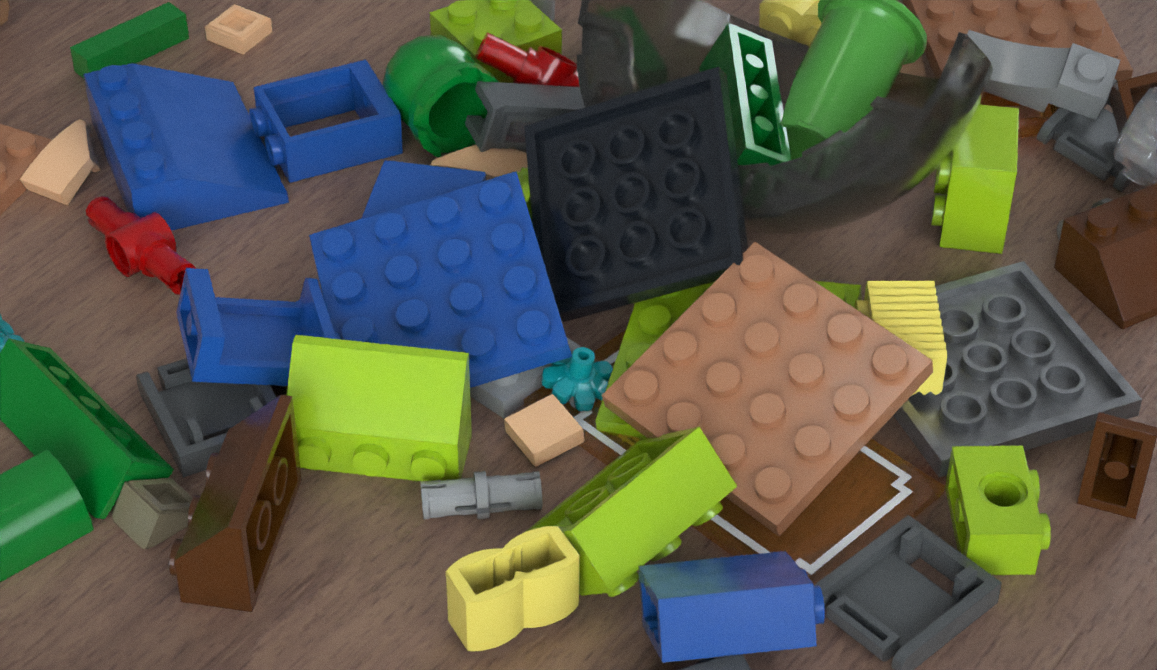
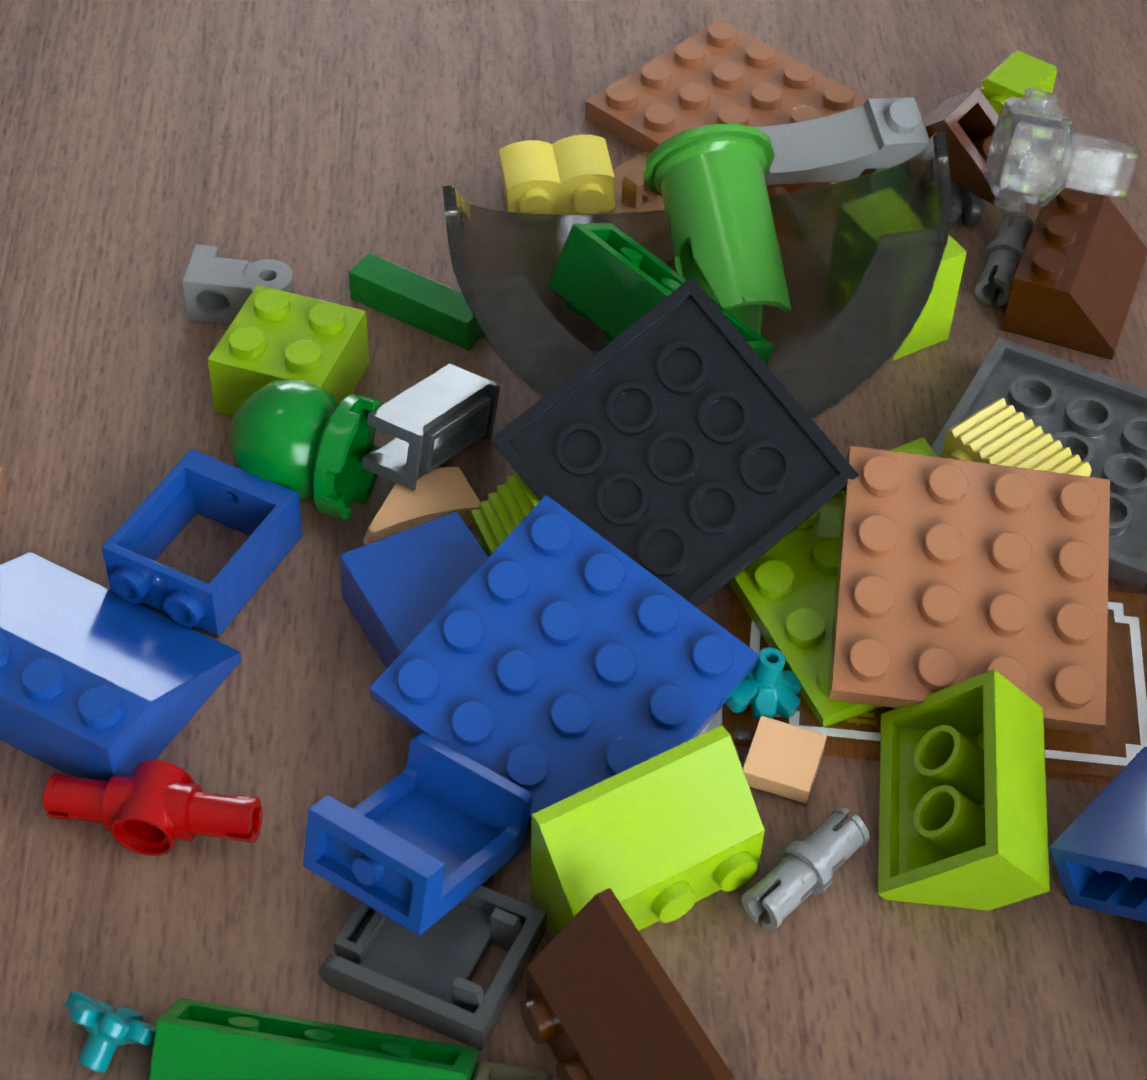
camera: 40 degrees left, 5 degrees up
light yellow brick [446,526,579,651] -> none
red pin [475,32,618,104] -> none

